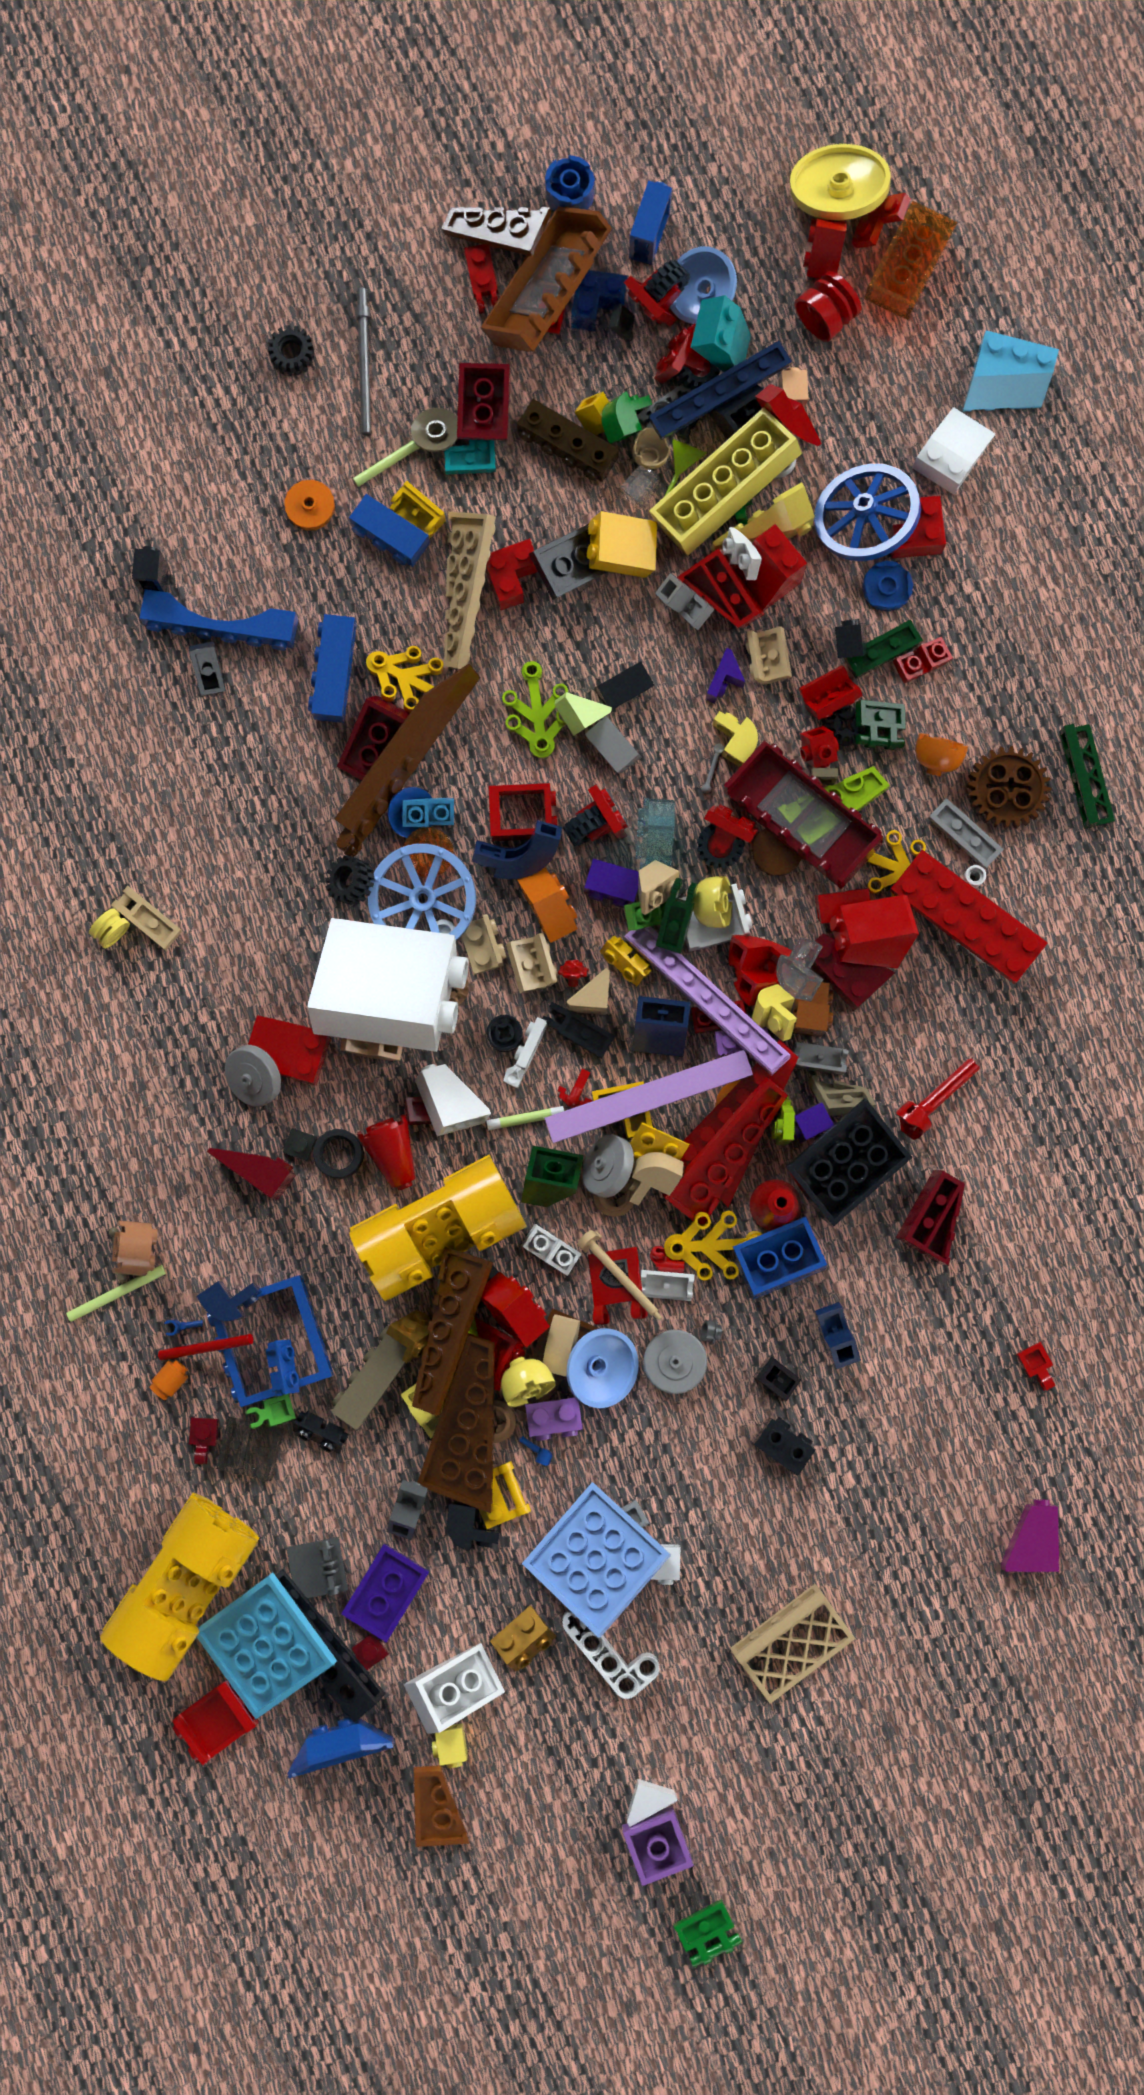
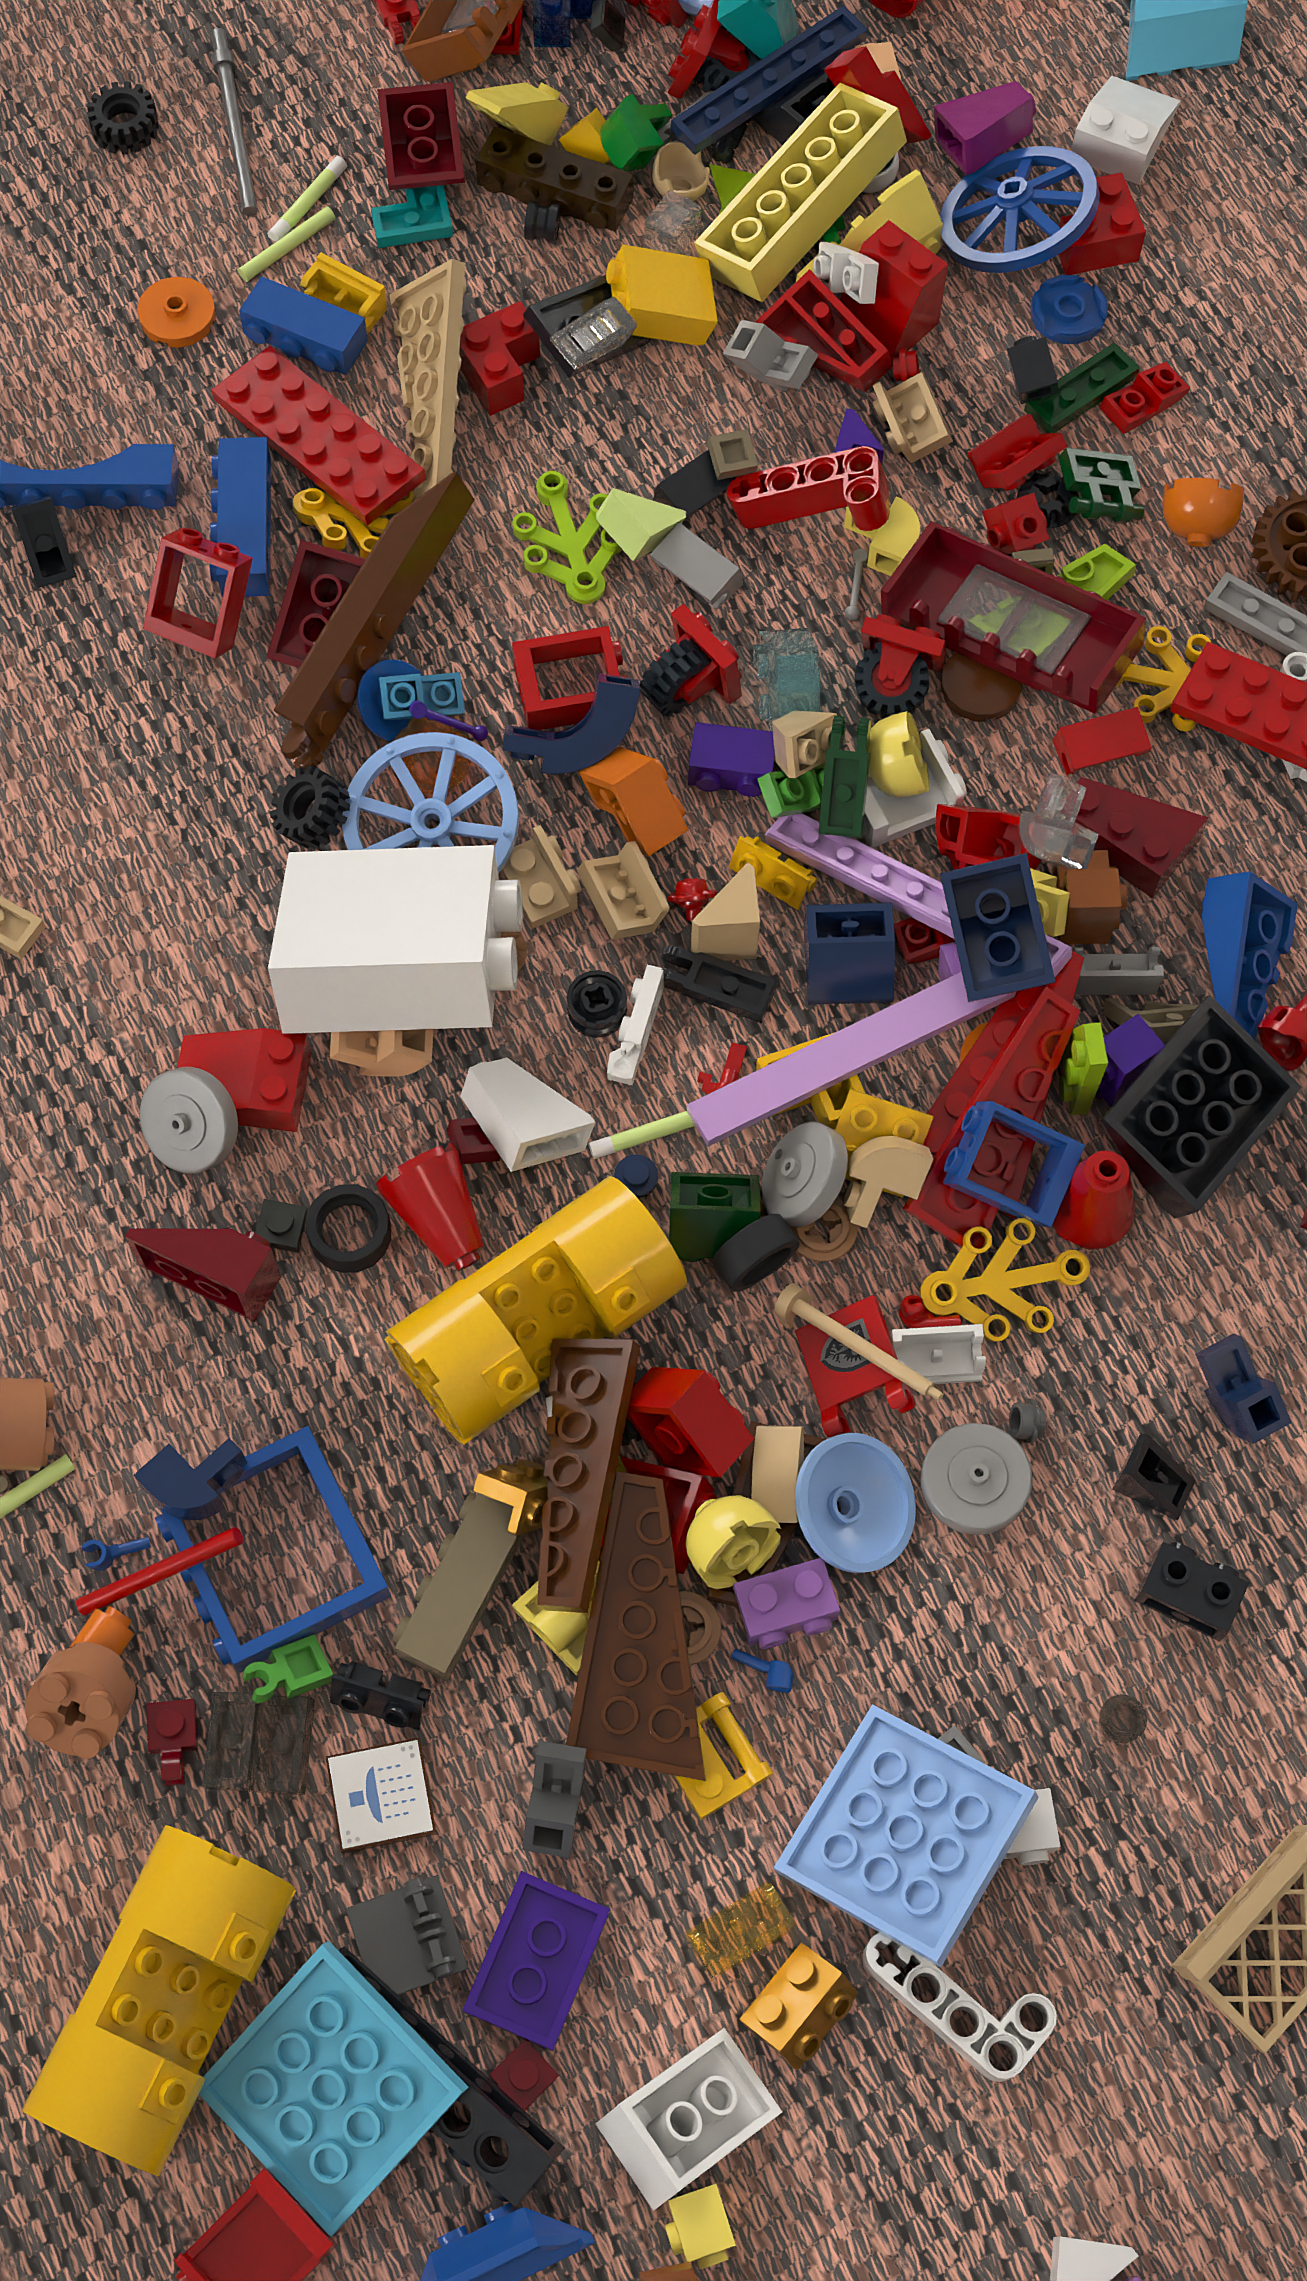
camera: 10 degrees left, 15 degrees down
blue hinge [265,1340,299,1397] -> none
dark tan dish [411,408,458,452] -> none
black brick [447,1502,500,1551] -> none
white slope [521,1224,581,1276] -> none
blue slope [733,1217,827,1300] -> none
red slope [830,895,919,969] -> none
none -> nougat brick [25,1642,136,1759]
none -> red window [143,528,253,658]
none -> red plate [211,345,427,526]
none -> yellowish green bar [267,156,347,242]
none -> white tile [325,1737,437,1854]
none -> dark purple hinge [409,700,488,741]
none -> light yellow wedge [466,82,569,146]
none -> black wheel [524,200,561,244]
none -> clear slope [550,297,637,370]
none -> dark blue plate [614,1155,658,1198]
none -> clear yellow hinge [684,1882,797,1981]
none -> dark tan plate [707,429,758,480]
none -> black tyre [712,1214,800,1292]
none -> red beam [726,446,890,531]
none -> red plate [893,347,920,382]
none -> magenta slope [934,81,1036,175]
none -> dark blue slope [940,853,1056,1002]
none -> blue window [943,1101,1085,1227]
none -> clear smoke plate [1099,1695,1147,1743]
none -> blue wedge [1202,871,1298,1040]

